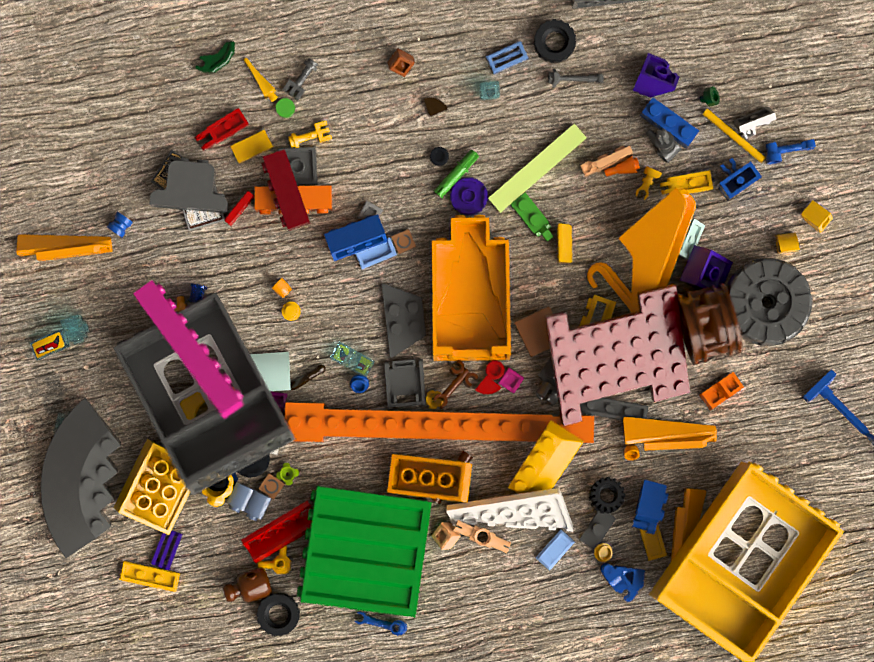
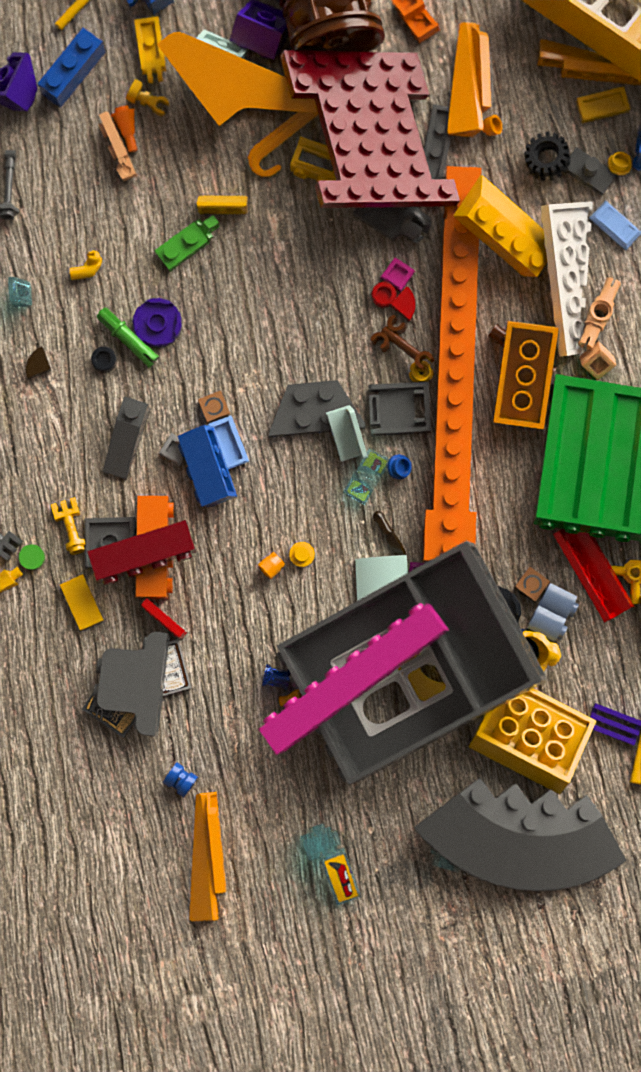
camera: 90 degrees left, 5 degrees down
red hinge [195,108,249,151] -> none
lime plate [276,463,299,486] -> none
light orange panel [432,215,511,361] -> none
yellowish green tile [488,124,587,213] -> none
medium nougat tile [515,306,553,357] -> none
blue hinge [632,479,669,535] -> none
dark grey piece [646,129,682,163] -> none
dark green tile [700,86,720,107] -> none
none -> yellow arm [70,251,102,280]
none -> dark grey slope [103,396,151,480]
none -> light aqua panel [326,405,368,462]

